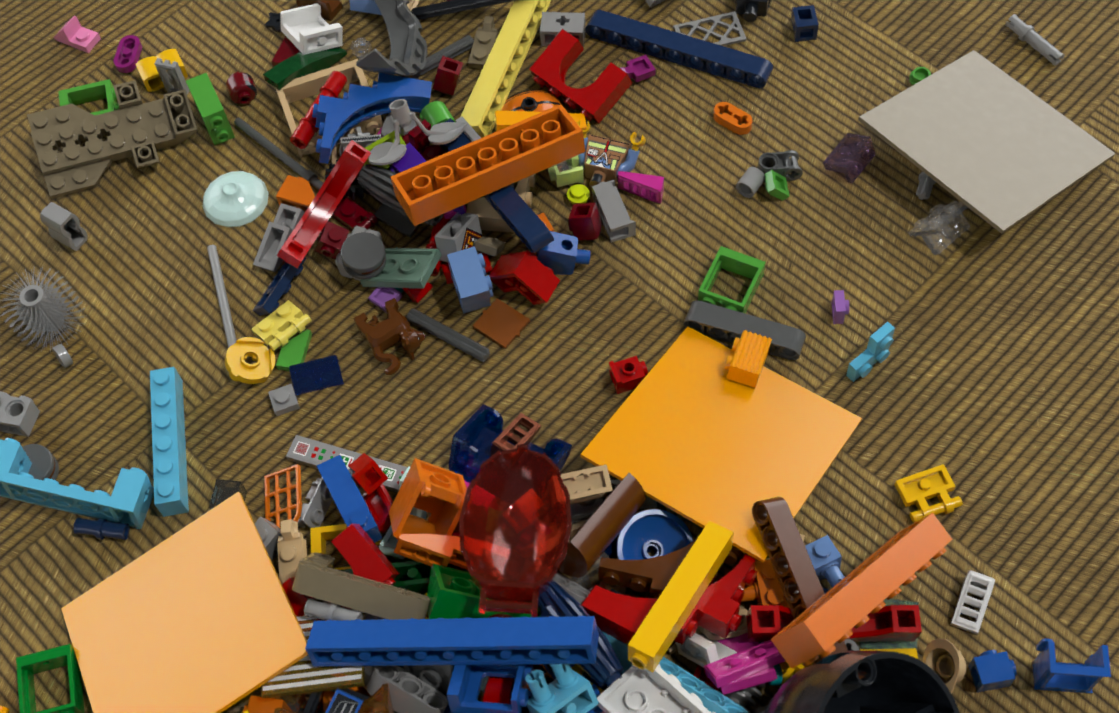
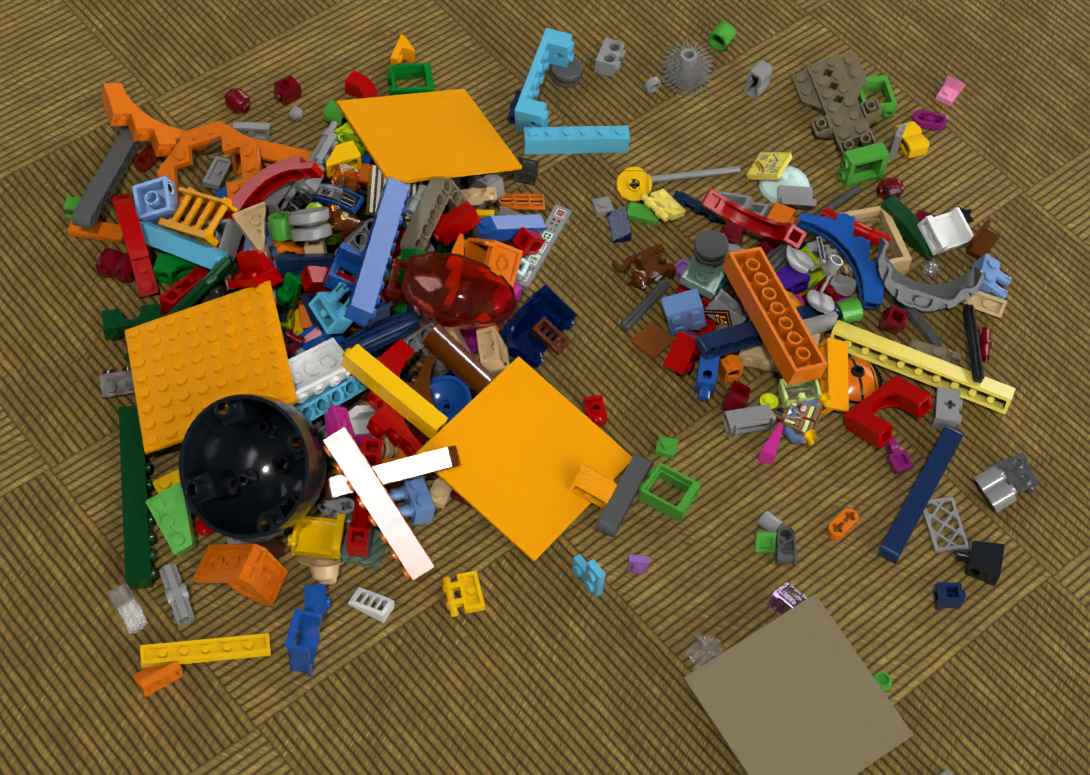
camera: 85 degrees right, 5 degrees down
none -> bright green plate [655,435,678,459]
none -> light yellow tile [746,152,792,180]
none -> light grey panel [777,185,817,209]

